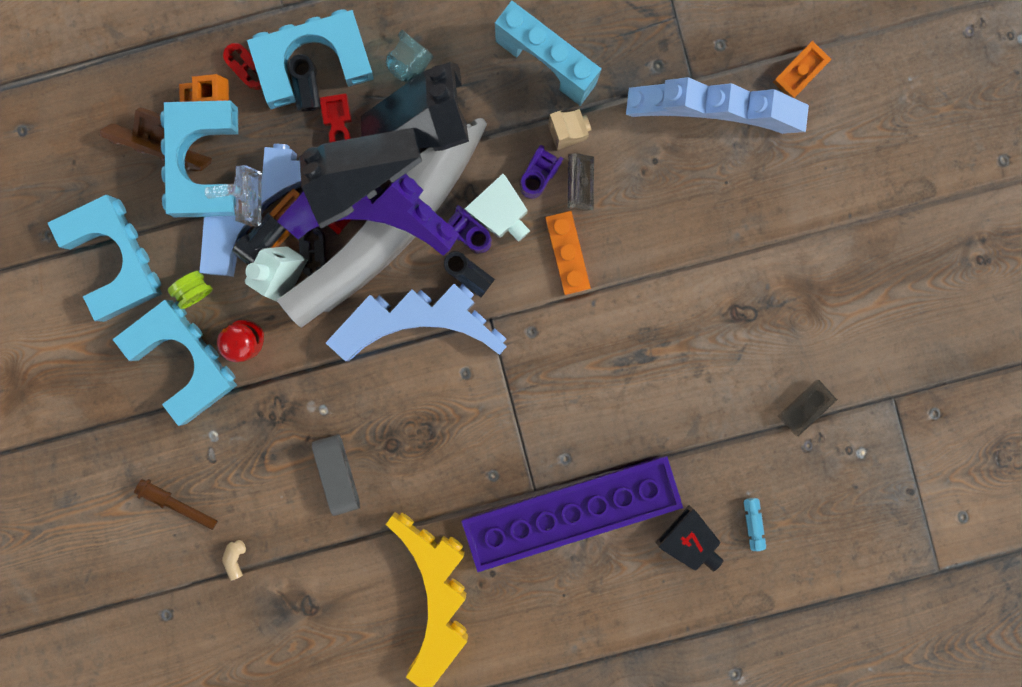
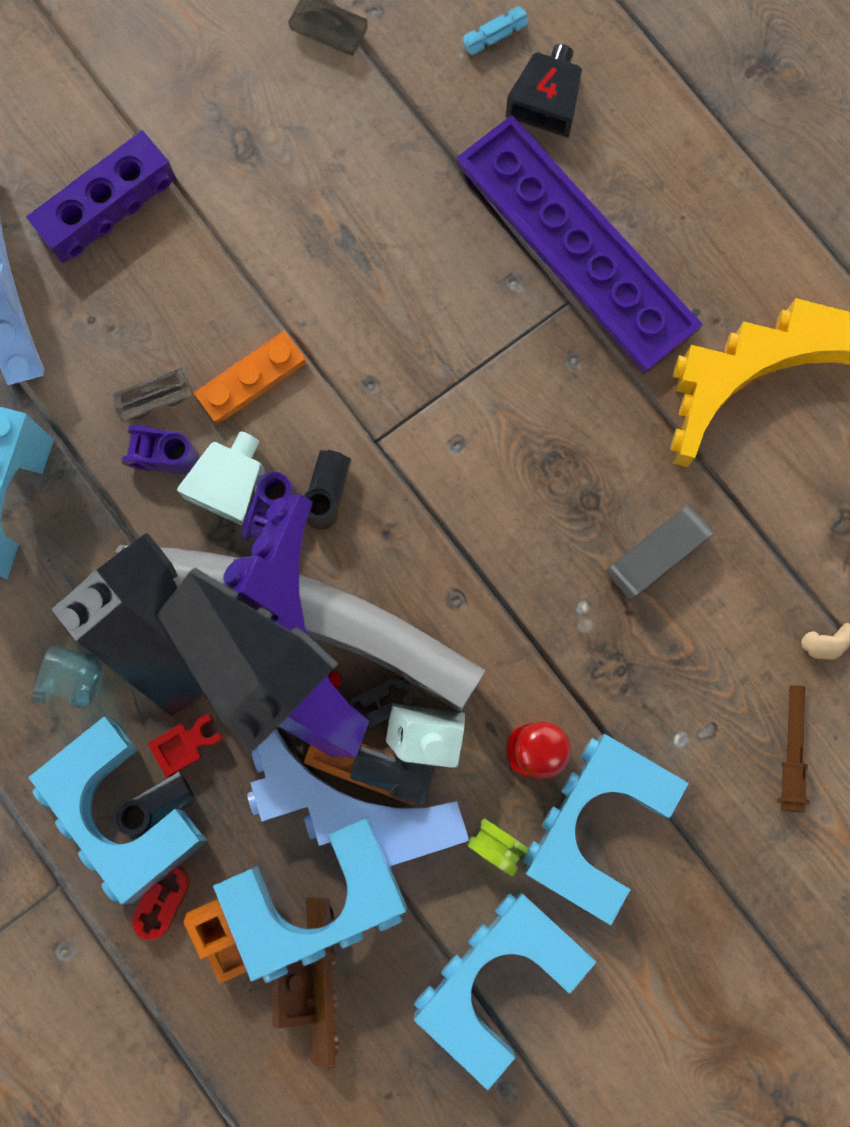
camera: 115 degrees left, 10 degrees down
clear plate [205,165,262,227] -> none
light blue arch [326,284,507,361] -> none
tan arch [548,109,591,150] -> none
none -> dark purple brick [26,130,176,264]

